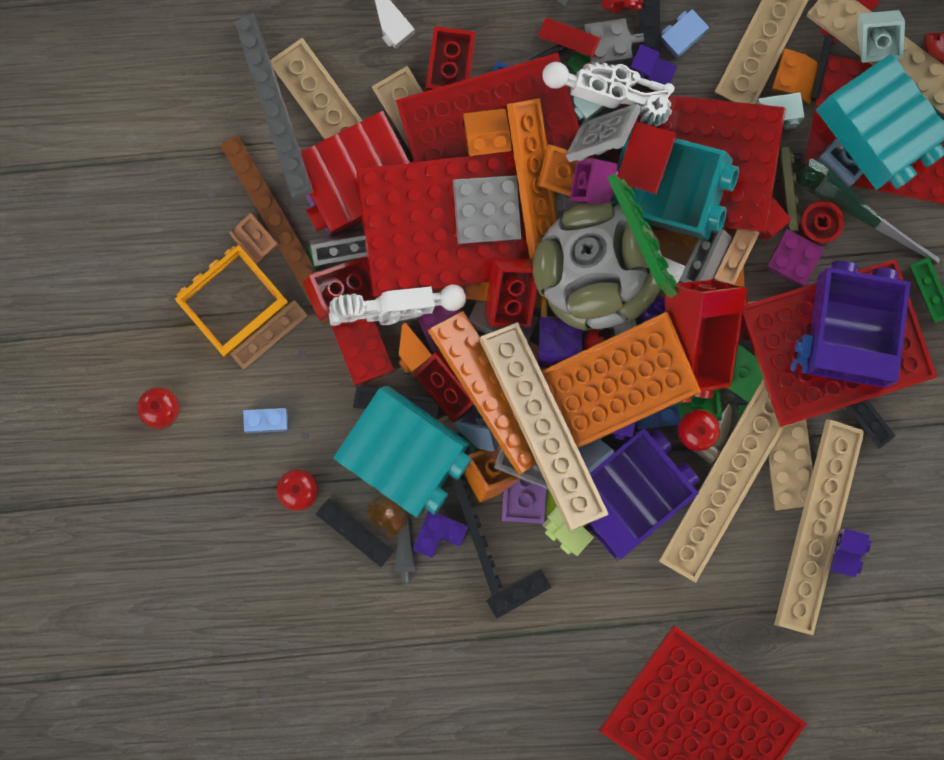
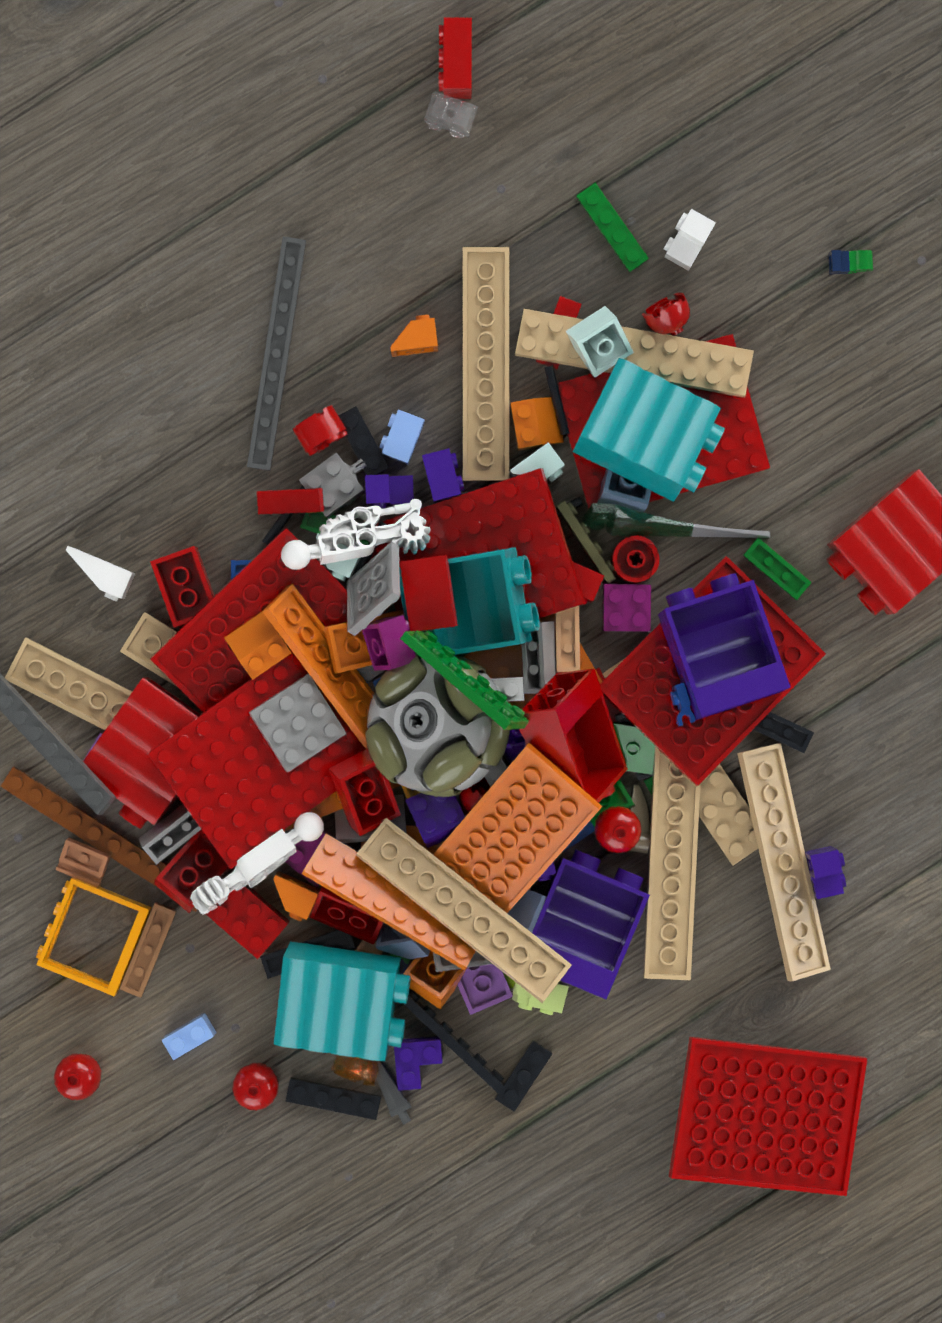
camera: 25 degrees left, 5 degrees up
none -> dark purple brick [422,448,464,504]

